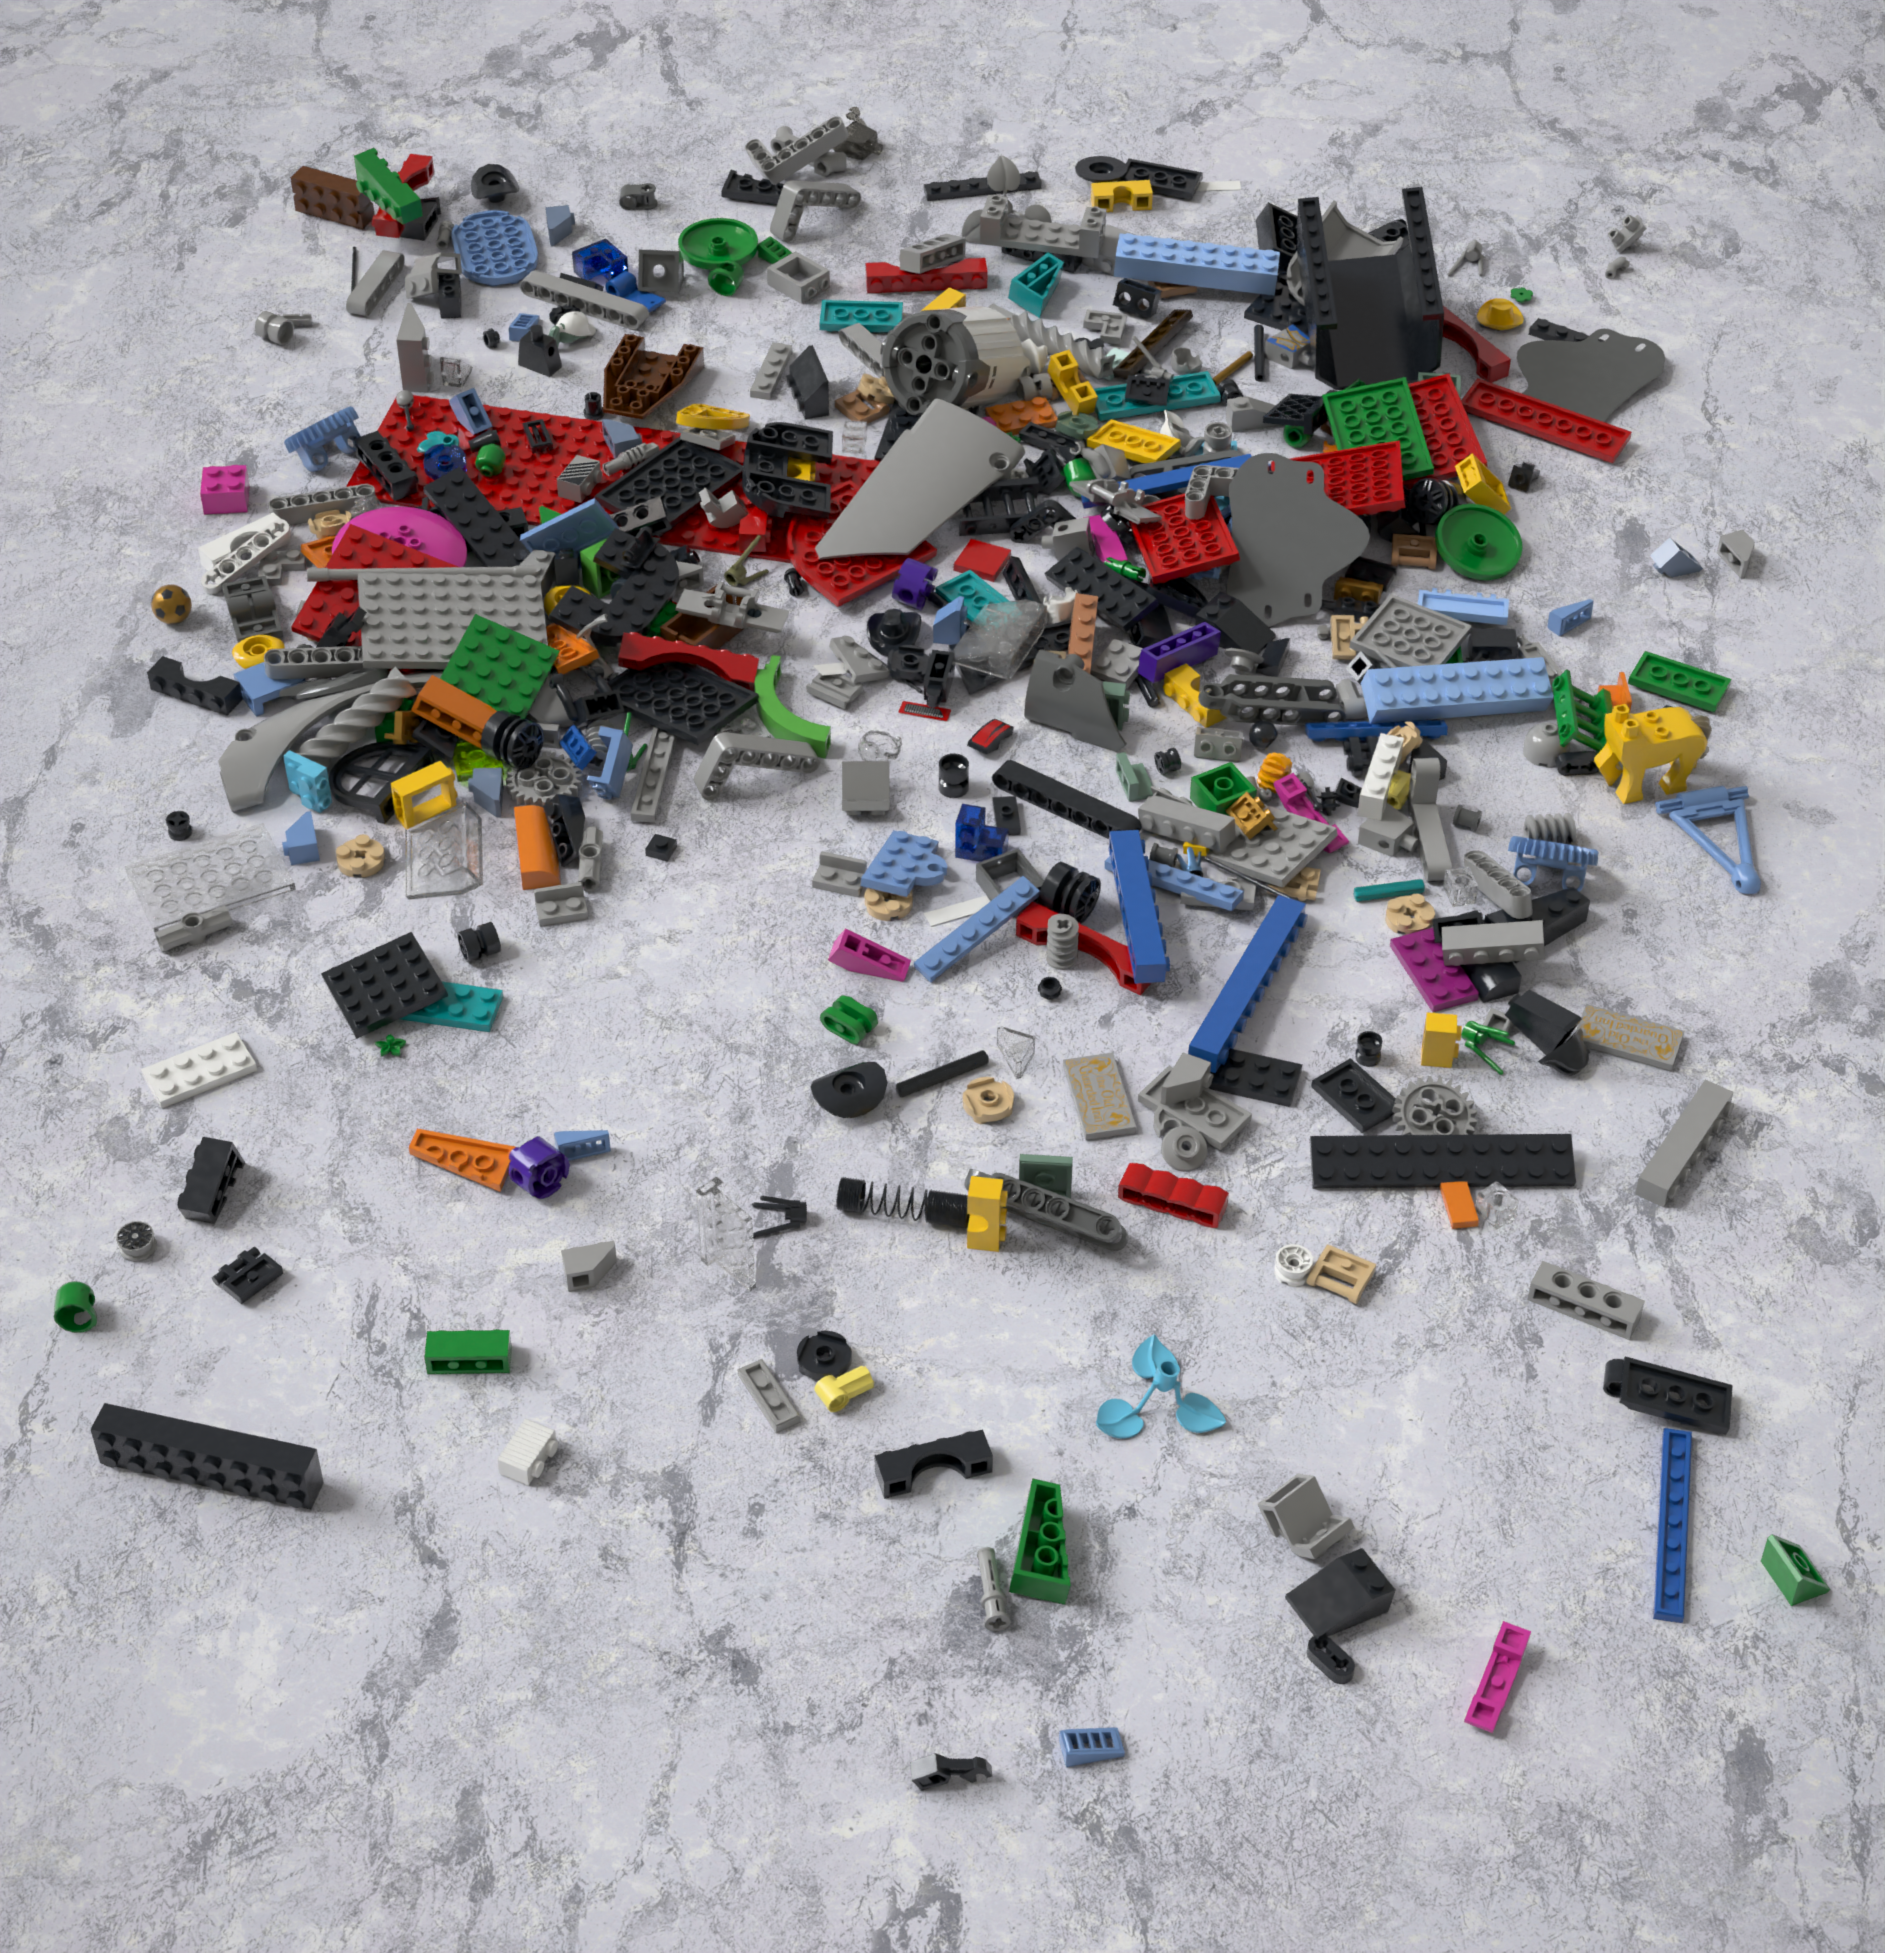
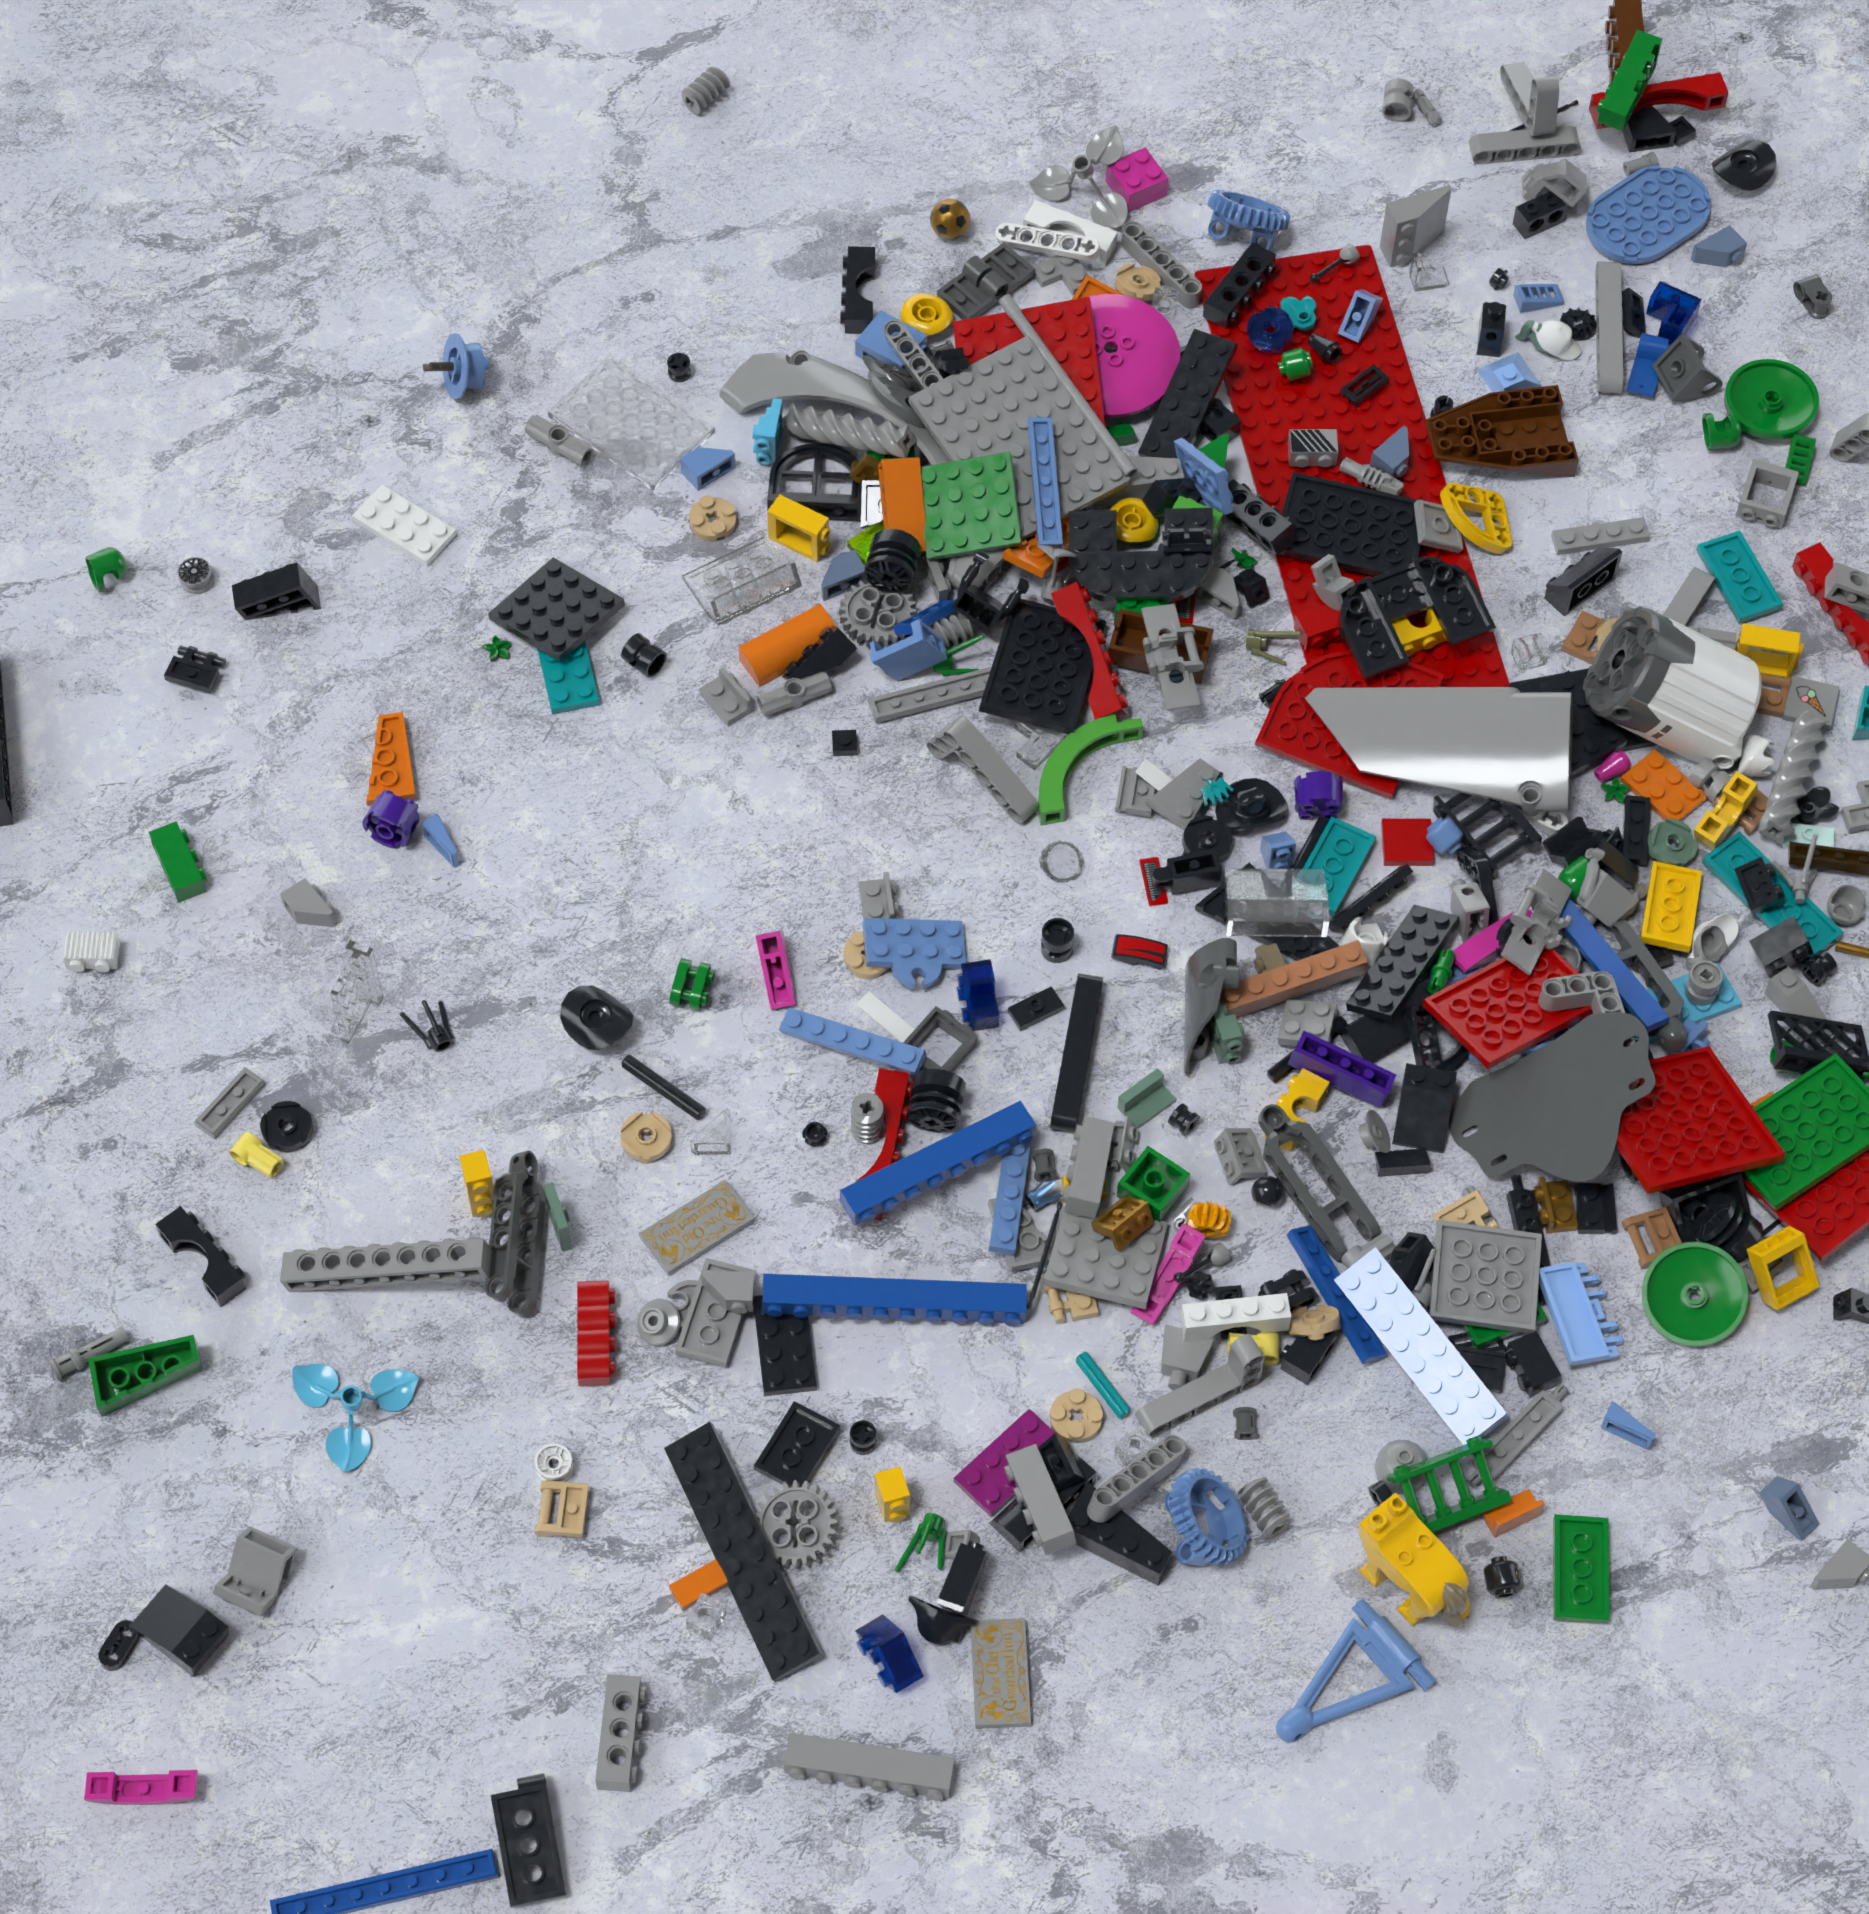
camera: 65 degrees right, 15 degrees up
black piece [836,1177,970,1229] -> none
light grey piece [842,761,890,815] -> none
none -> light grey brick [280,1237,492,1292]
none -> medium blue piece [423,333,489,399]
none -> clear blue brick [855,1614,924,1693]
none -> medium blue plate [1027,417,1063,549]
none -> light grey plant [1029,125,1128,229]
none -> teal piece [1201,777,1233,806]
none -> medium blue head [1426,817,1463,854]
none -> light blue slope [1478,352,1542,392]
none -> light grey beam [1500,62,1559,136]
none -> black brick [1749,916,1813,978]

